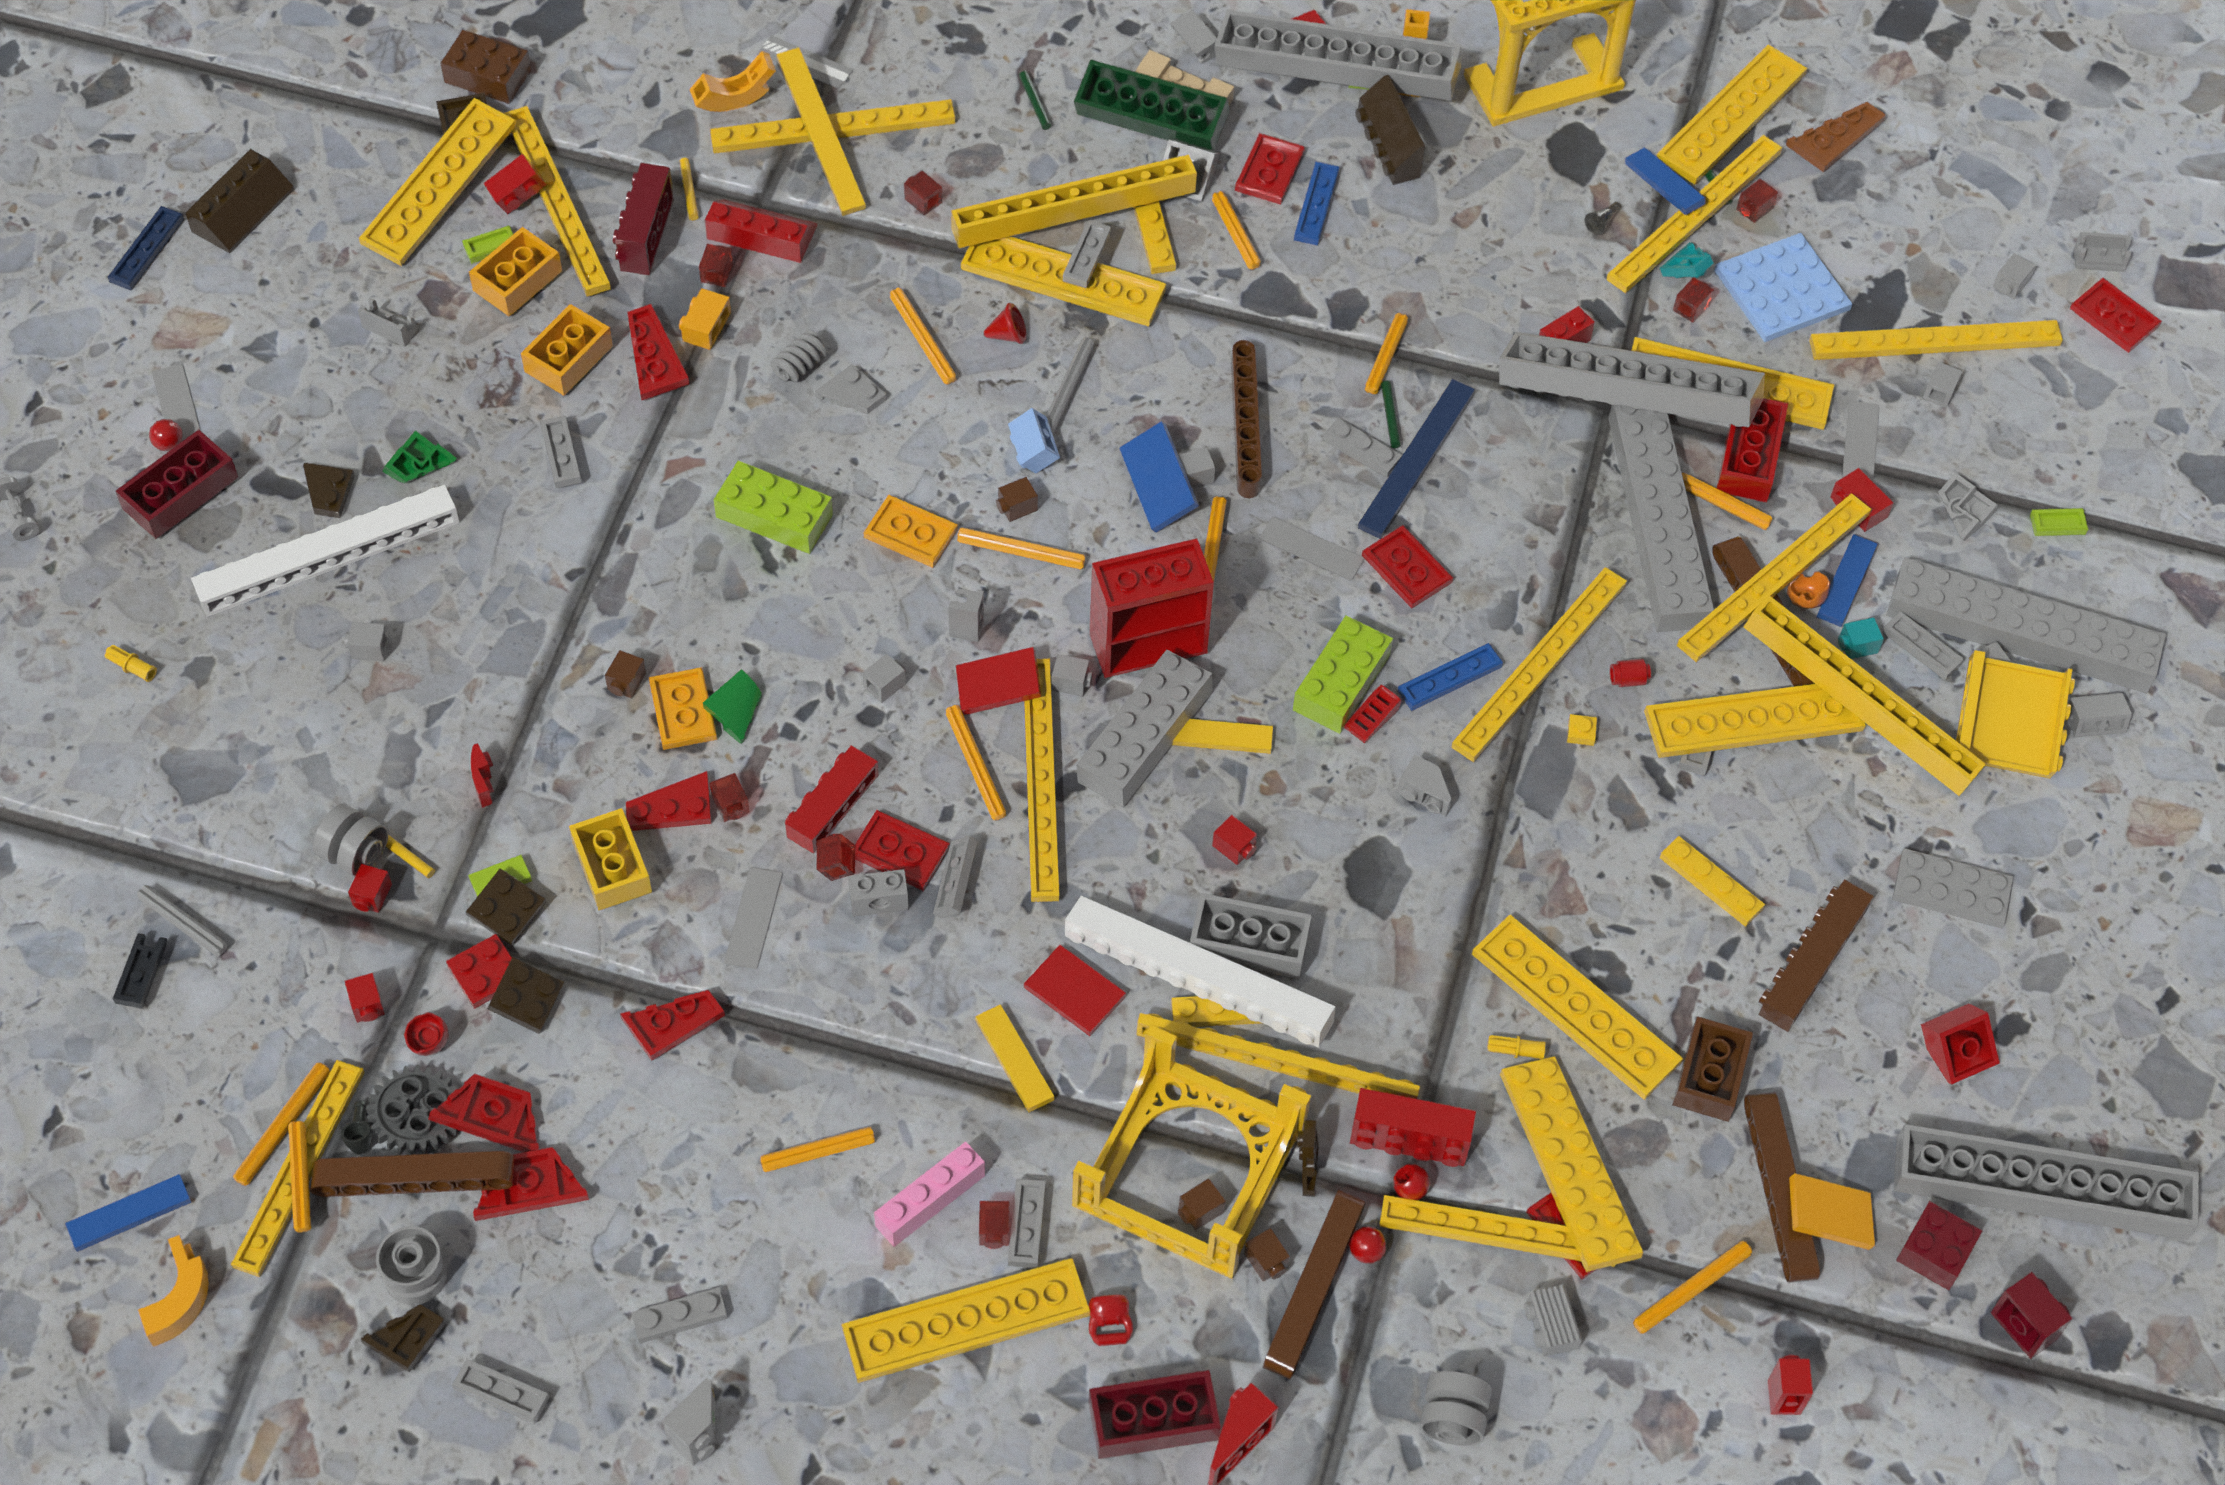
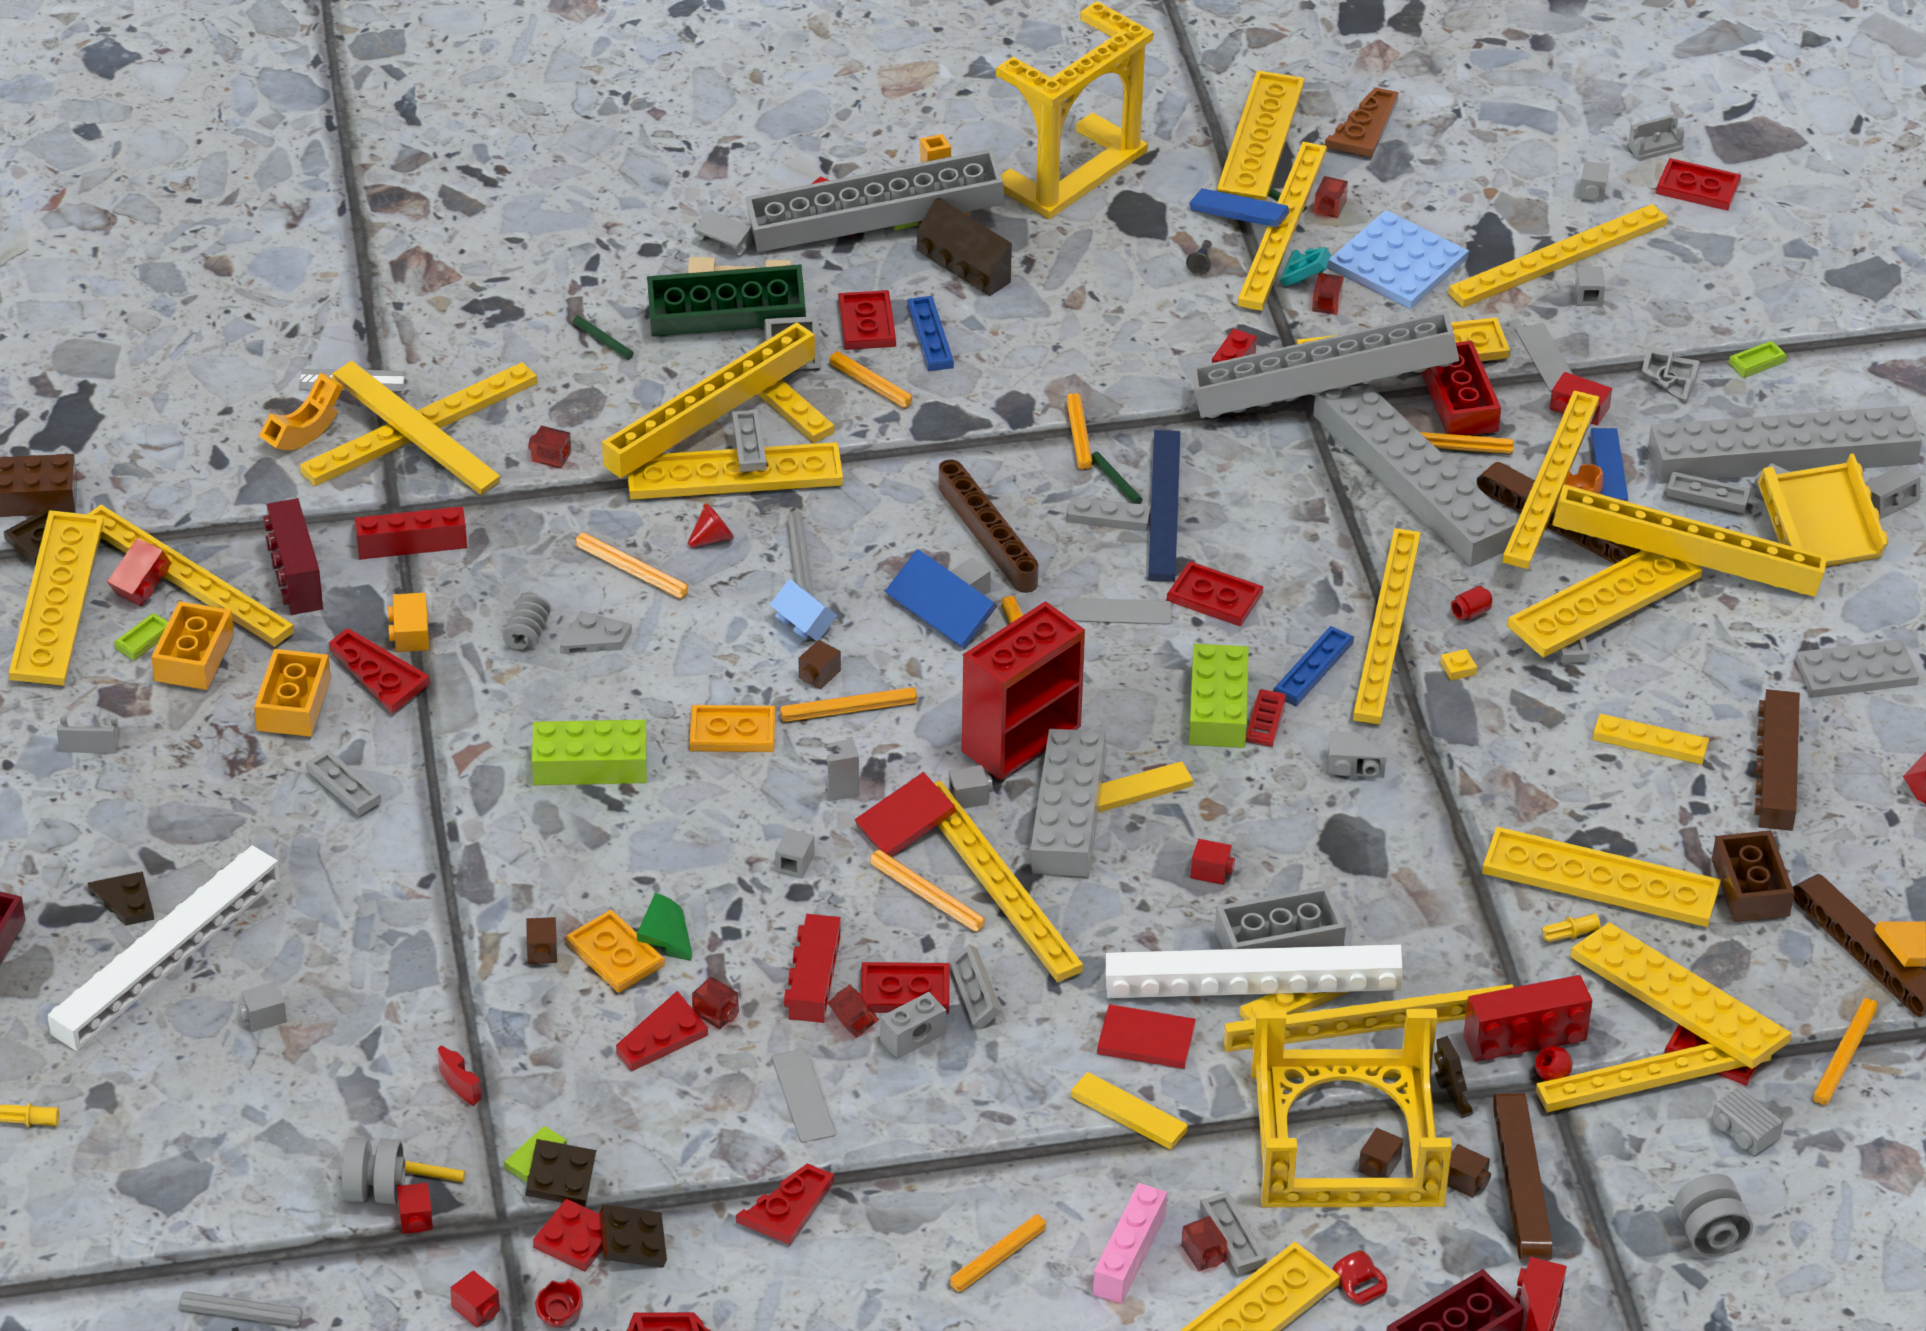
camera: 25 degrees left, 15 degrees down
green slope [382,430,457,483] -> none
yellow brick [569,808,652,911] -> none
yellow bar [679,158,699,221] -> none
clear red brick [699,244,733,287] -> none
red piece [1349,1226,1386,1264] -> none
teal brick [1838,617,1884,659] -> none

